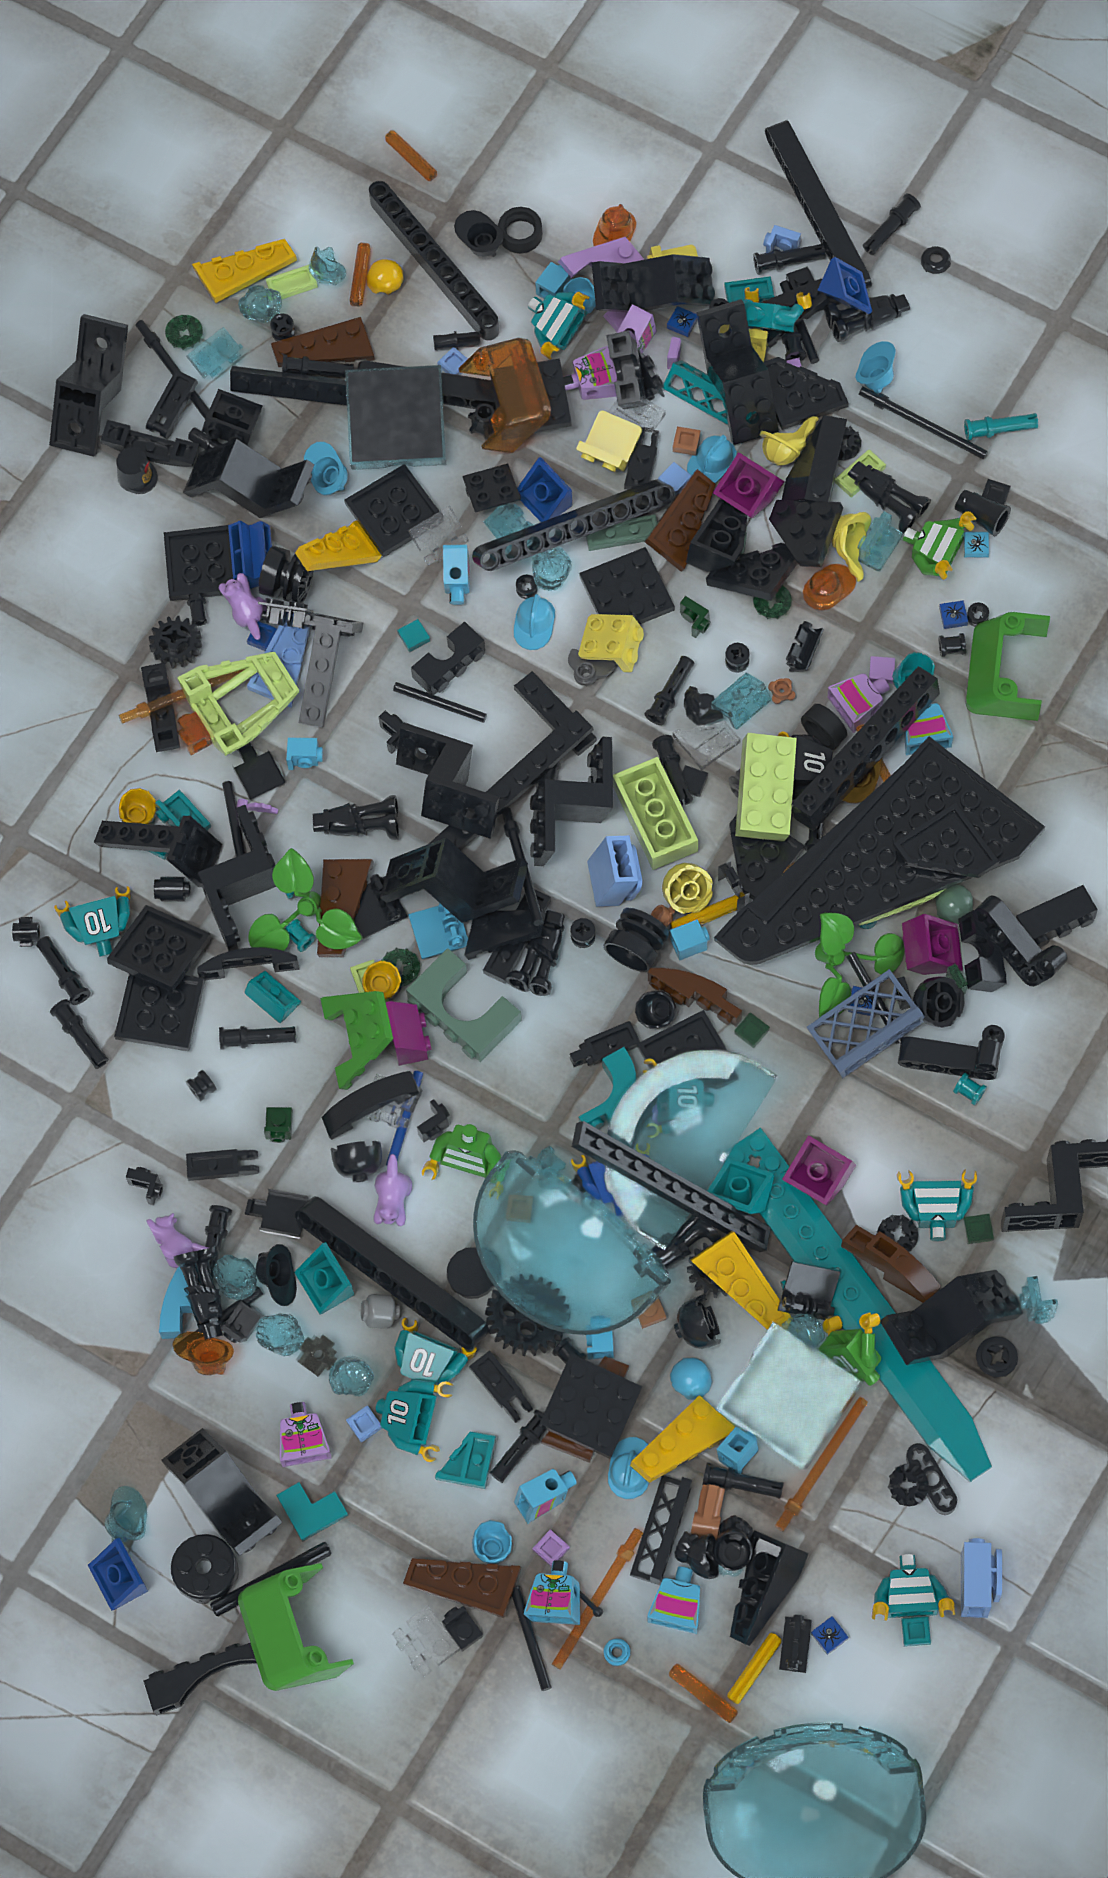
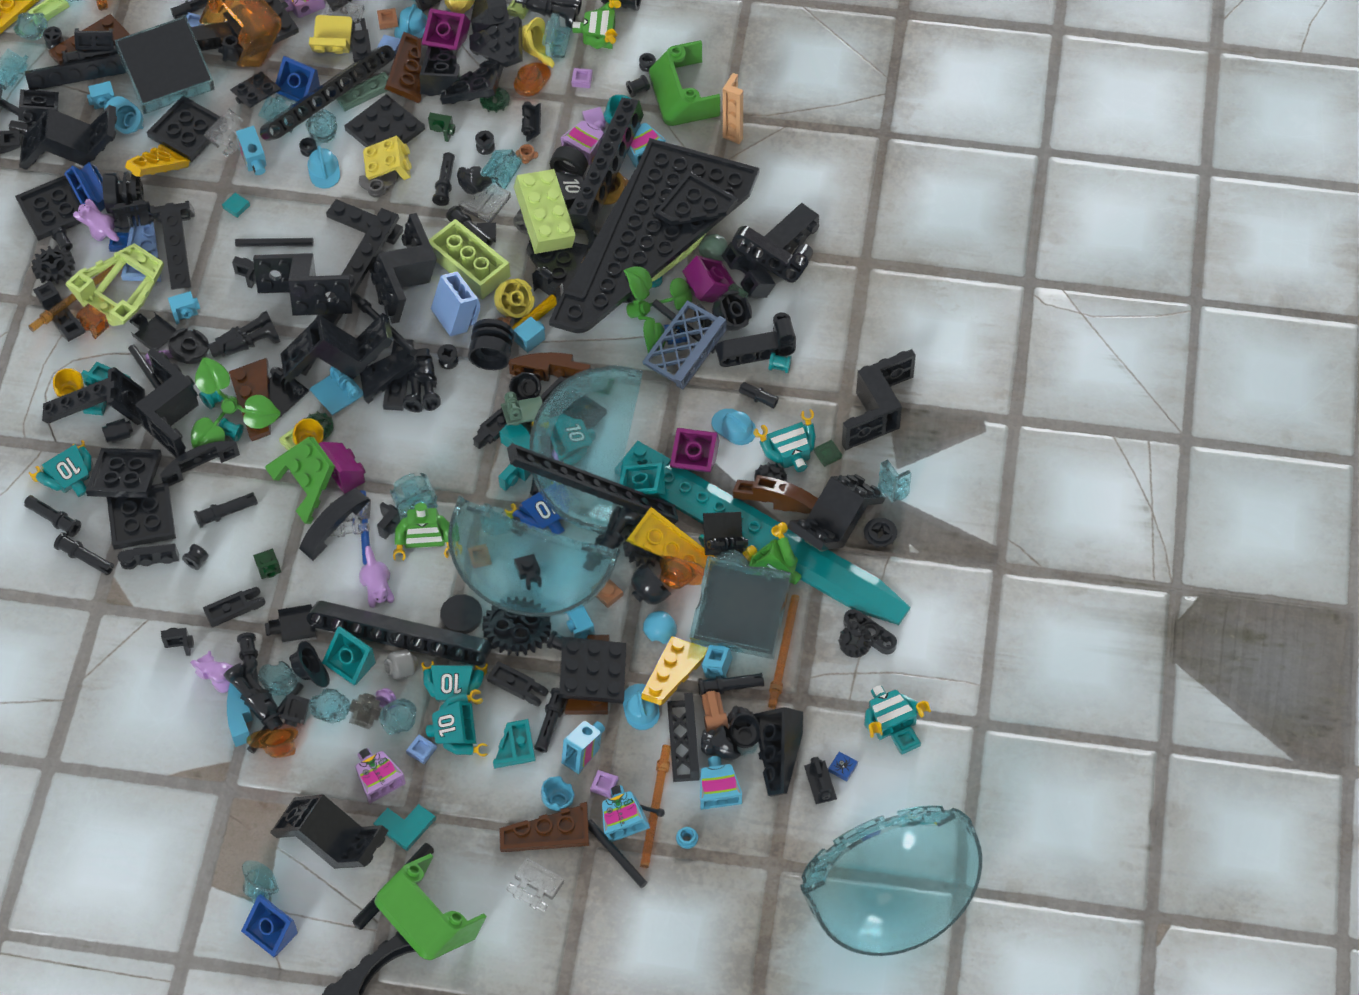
camera: 25 degrees left, 10 degrees down
black gear [12,917,40,947] -> none
black plate [171,1534,239,1604] -> none
teal slope [245,971,301,1023] -> none
black cylinder [331,1141,382,1183] -> none
sand green arch [406,948,522,1062] -> none
black arch [411,621,485,695] -> none
black bracket [442,1606,483,1652] -> none
clear orange axle [669,1664,738,1723] -> none
yellow axle [727,1632,782,1704] -> none
blue tile [939,600,968,629] -> none
light blue brick [961,1538,1002,1618] -> none
medium azure tile [964,532,989,557] -> none
none -> black hinge [74,28,114,50]
none -> medium azure brick [87,81,115,109]
none -> black hinge [117,544,179,570]
none -> black tile [168,328,209,364]
none -> lavender plate [375,688,396,708]
none -> clear light blue brick [390,473,438,517]
none -> sand green hinge [501,392,547,425]
none -> black plate [514,554,542,590]
none -> lavender tile [571,68,593,88]
none -> clear orange piece [659,556,708,589]
none -> medium azure piece [711,409,756,445]
none -> light nougat fence [723,73,743,144]
none -> black axle [739,382,779,409]

